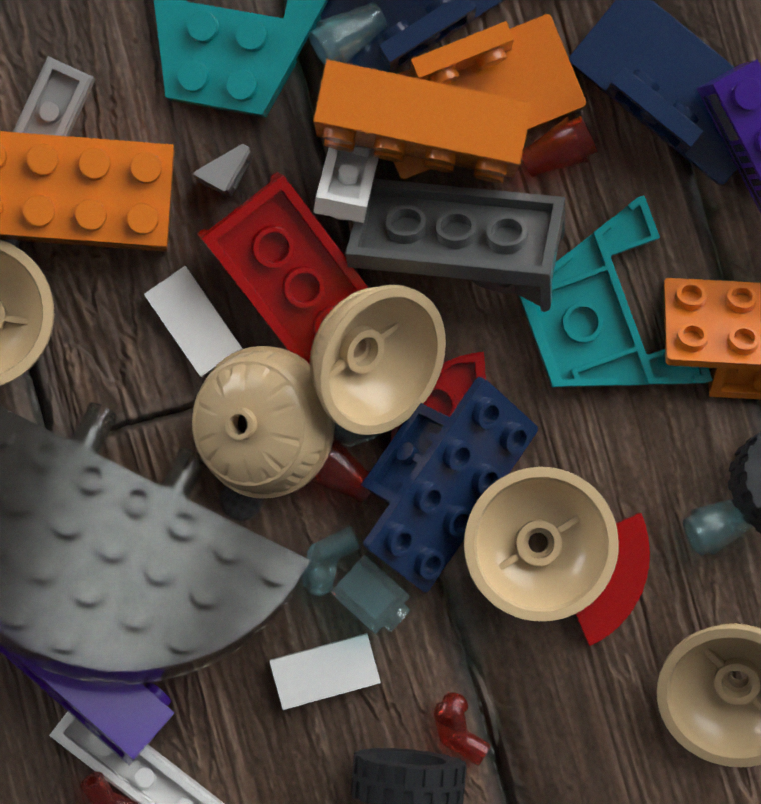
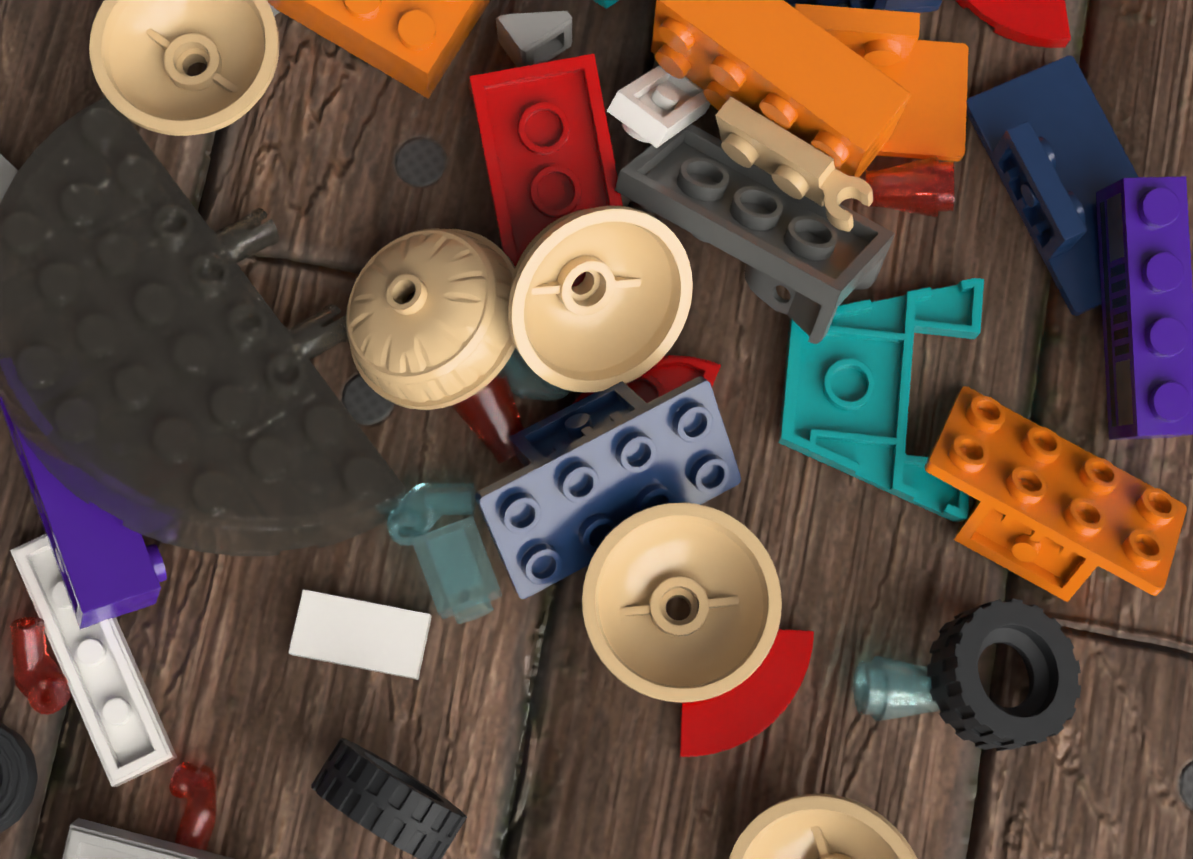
camera: 20 degrees right, 10 degrees down
white tile [144,266,243,378] -> none
clear red arm [434,692,491,766] -> none
none -> tan plate [715,96,873,232]

